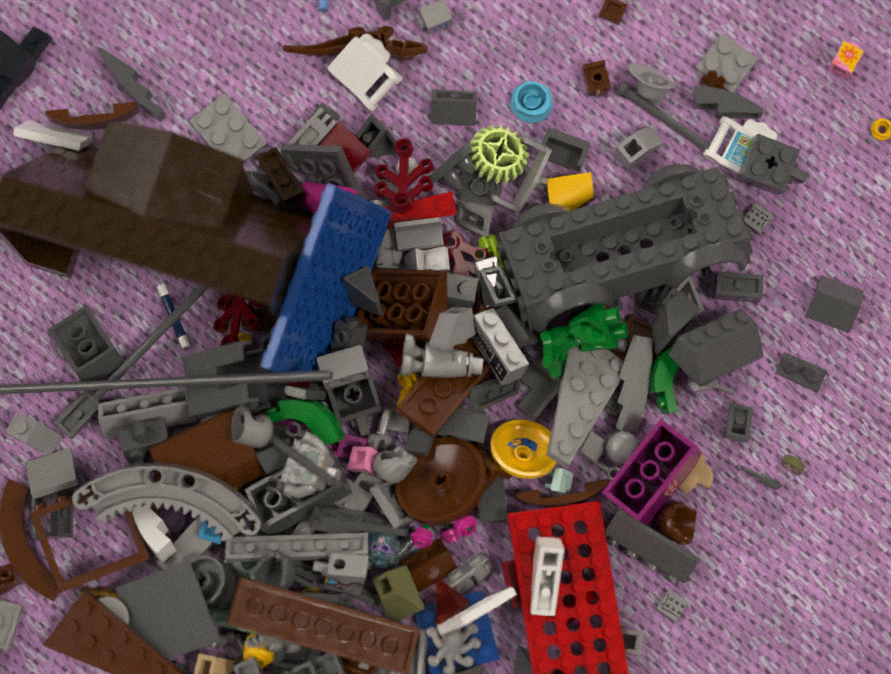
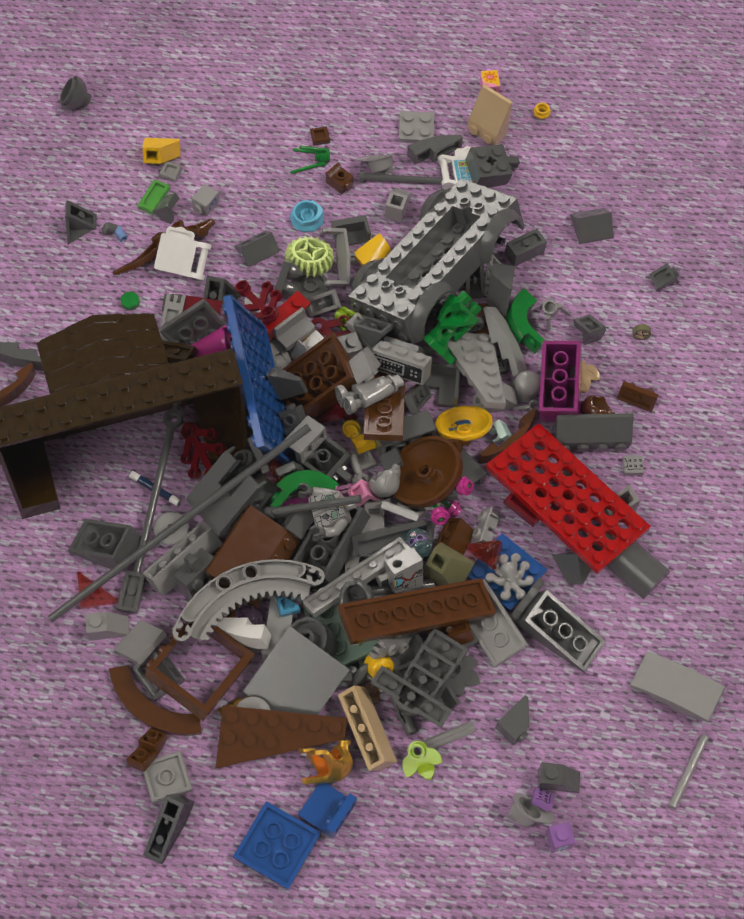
camera: 40 degrees left, 15 degrees down
light grey helmet [231,405,273,448] -> none
white tile [437,587,517,635] -> none
white slope [531,537,564,616] -> none
dark grey slope [669,308,764,387] -> none
reddish brown plant [701,70,726,90] -> none
dark grey piece [740,465,782,490] -> none
dark grey tile [775,352,827,392] -> none
none -> clear red tile [77,572,118,609]
none -> green tile [121,292,140,310]
none -> light grey piece [153,512,189,545]
none -> green plant [291,145,330,174]
none -> dark grey bar [351,658,368,687]
none -> tan slope [467,84,513,145]
none -> reddish brown tile [617,381,659,413]
none -> dark grey bracket [649,263,680,291]

